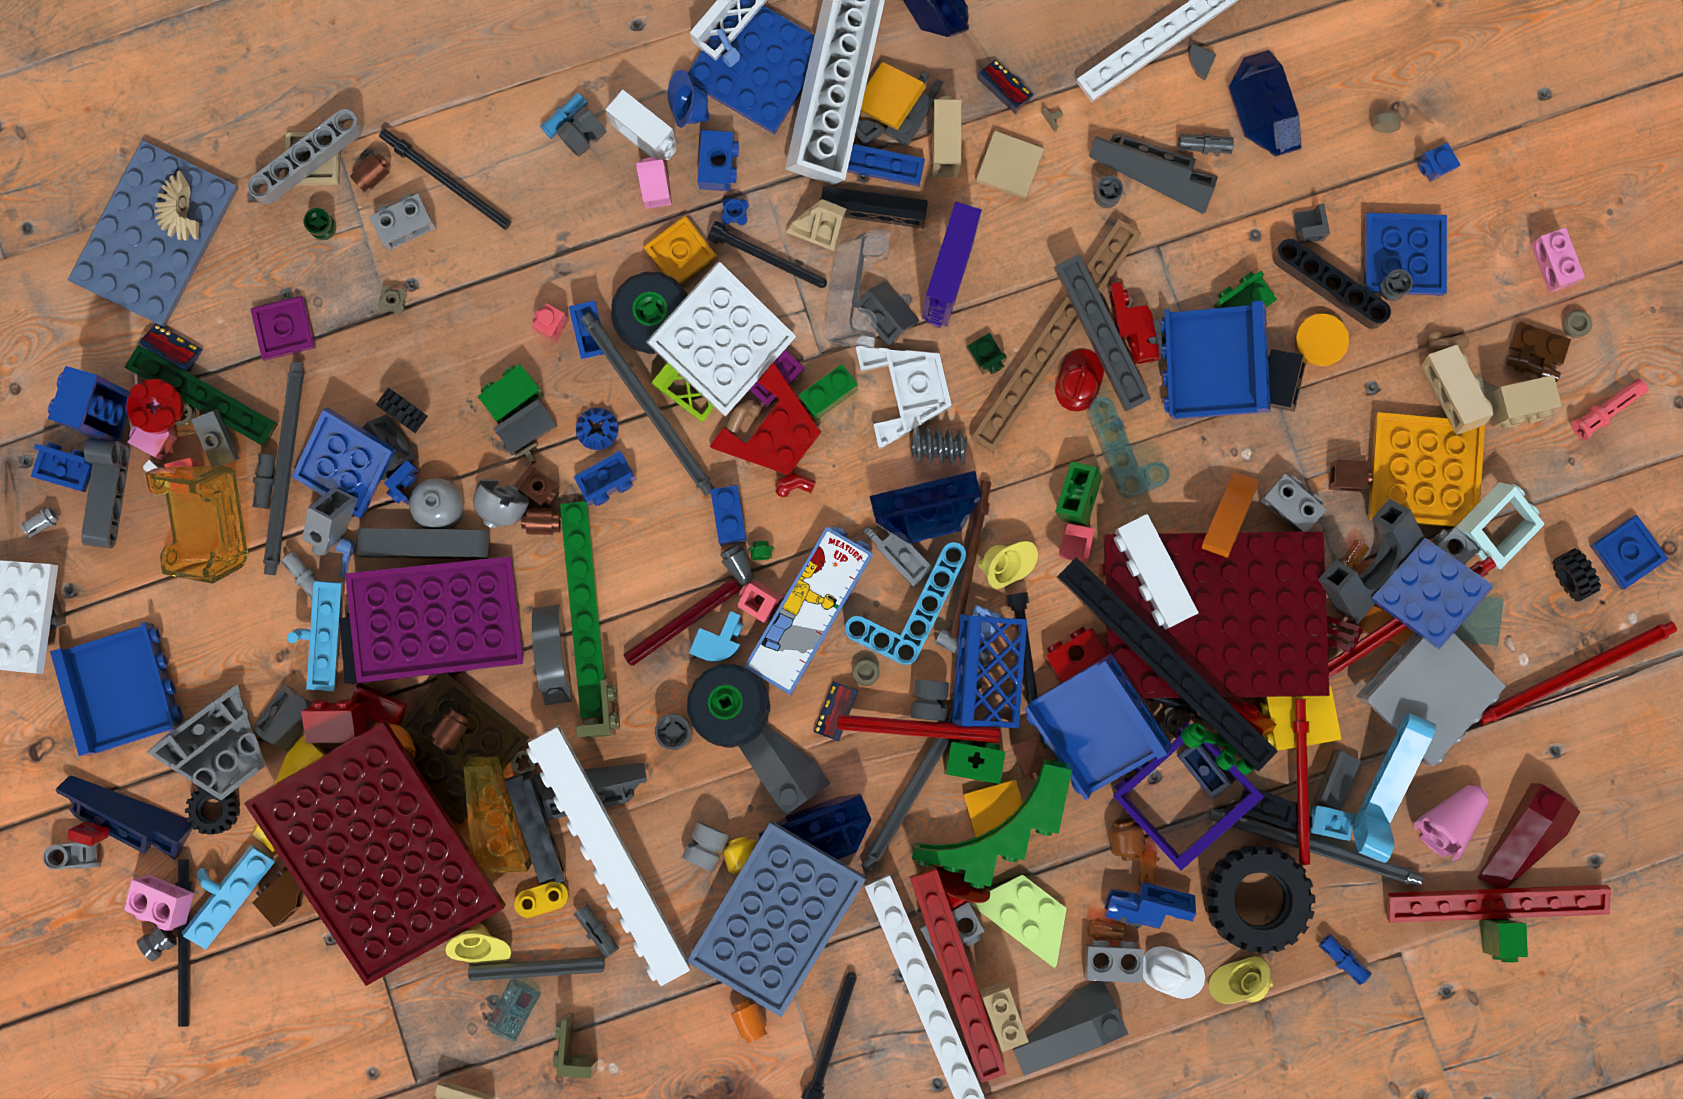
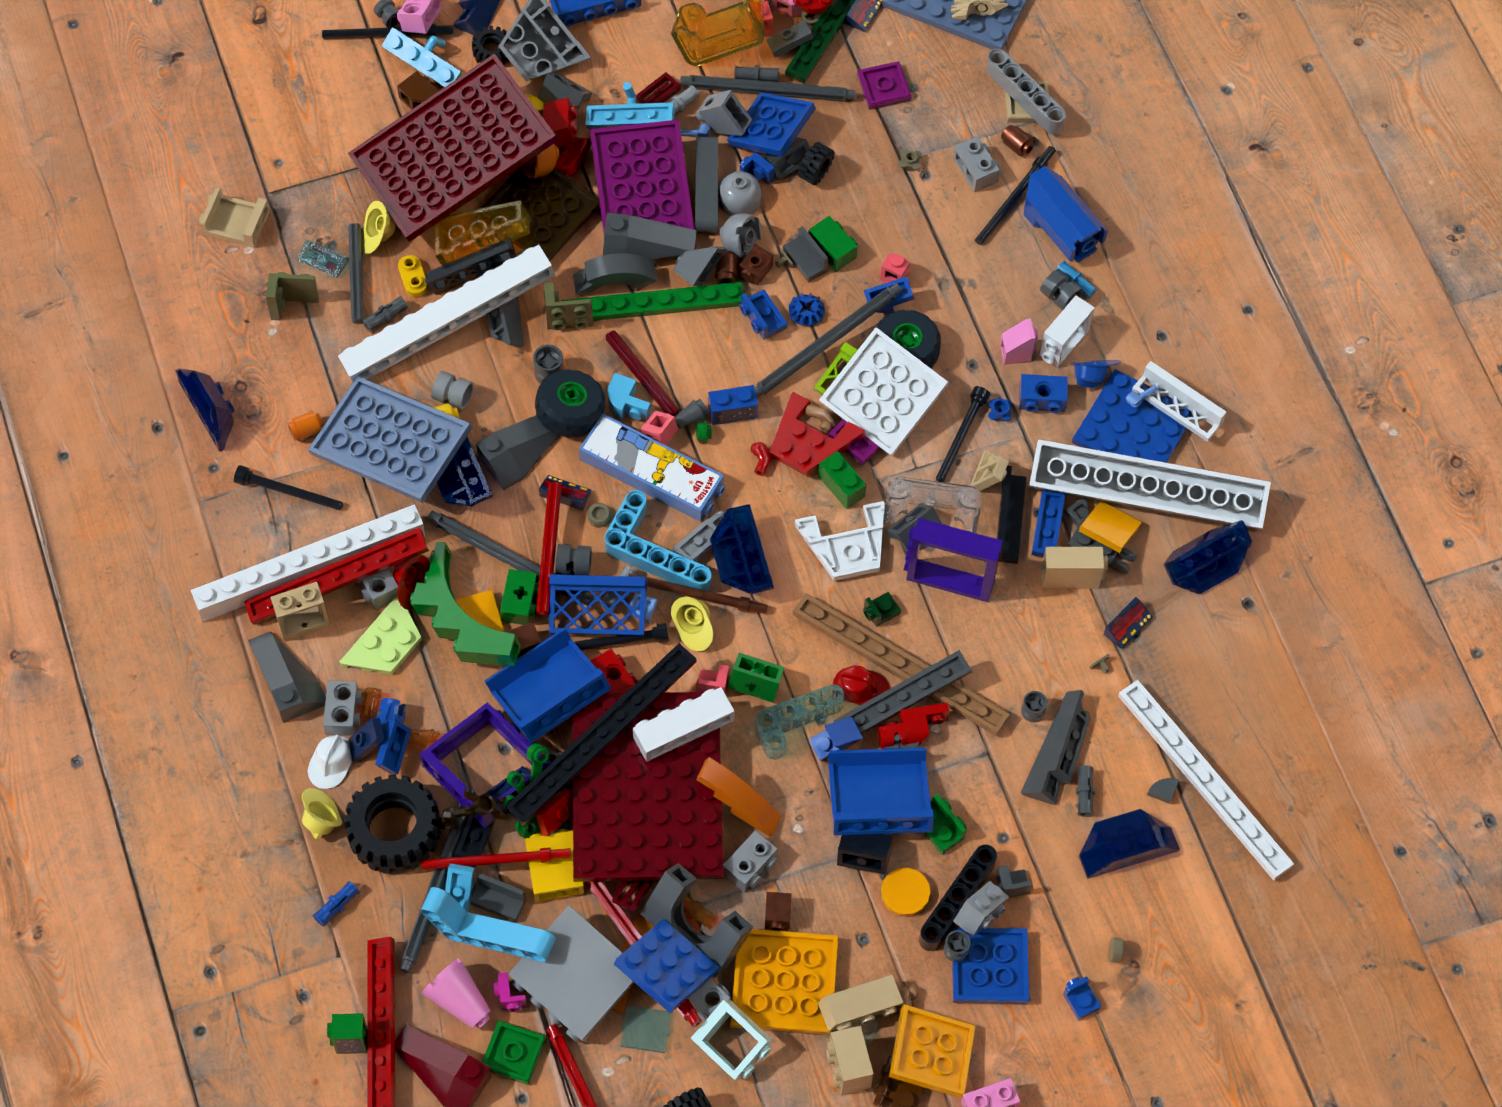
camera: 85 degrees right, 20 degrees down
dark green wheel [303,208,336,241] -> none
copper brick [430,708,469,751] -> none
light orange tile [643,215,718,286] -> none
dark grey piece [911,427,967,464] -> none
tan tile [976,131,1044,199] -> none
dark orange head [1108,818,1146,861] -> none
none -> dark blue plate [348,717,384,761]
none -> dark brown piece [440,788,507,830]
none -> green tile [482,1020,546,1085]
none -> dark pink bracket [494,972,527,1012]
none -> dark grey wedge [603,212,697,261]
none -> dark red tile [636,72,681,104]
none -> dark grey slope [673,246,727,286]
none -> blue slope [809,717,864,761]
none -> light orange plate [889,1004,975,1098]
none -> light grey brick [953,881,1009,937]
none -> blue brick [1023,166,1108,262]

